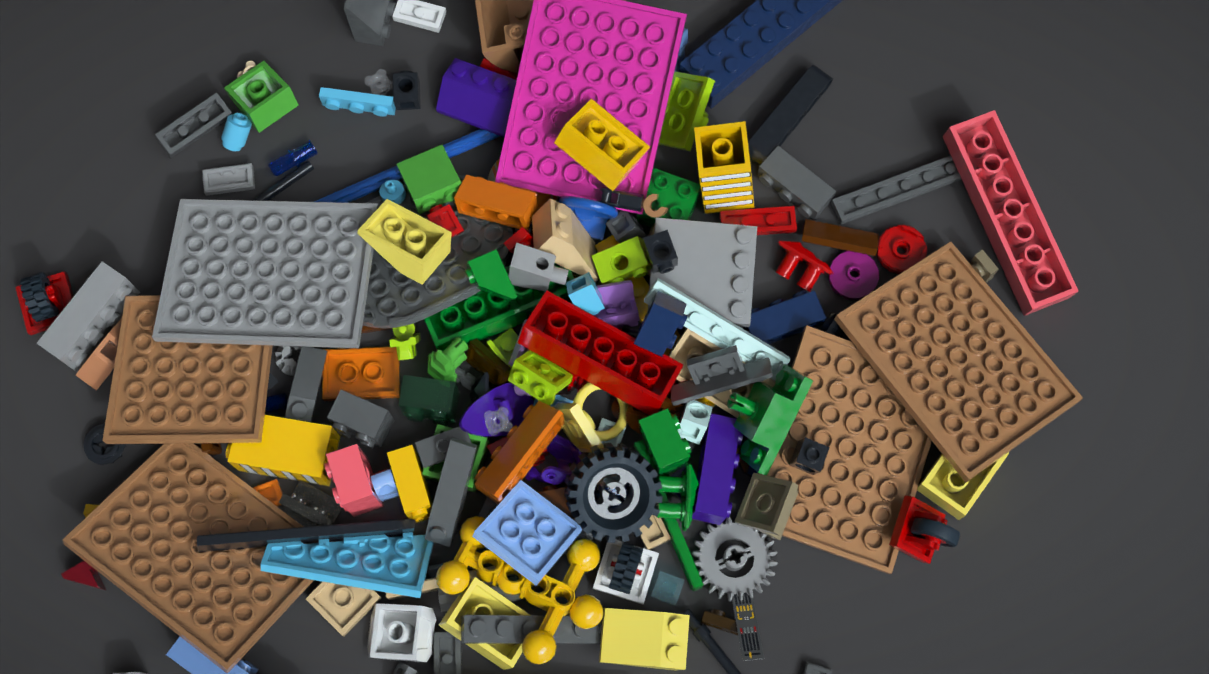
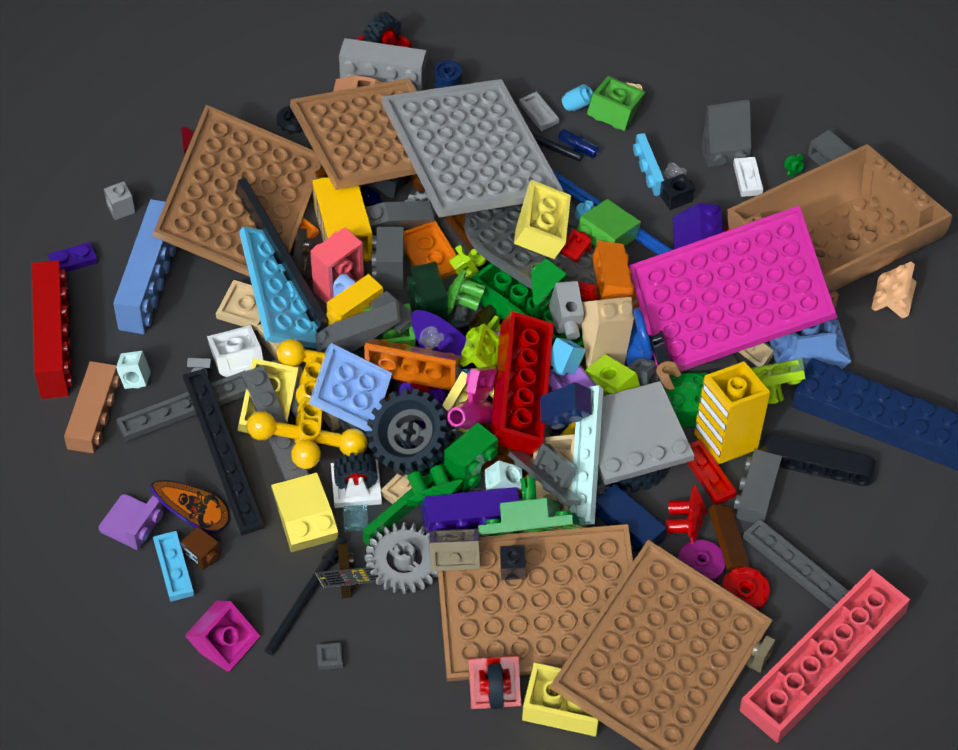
camera: 65 degrees right, 20 degrees down
dark grey brick [155,93,232,158] -> none
yellow slope [554,99,650,191] -> none
black brick [643,230,678,274] -> none
none -> dark blue wheel [435,60,462,89]
none -> dark pink plate [447,367,497,430]

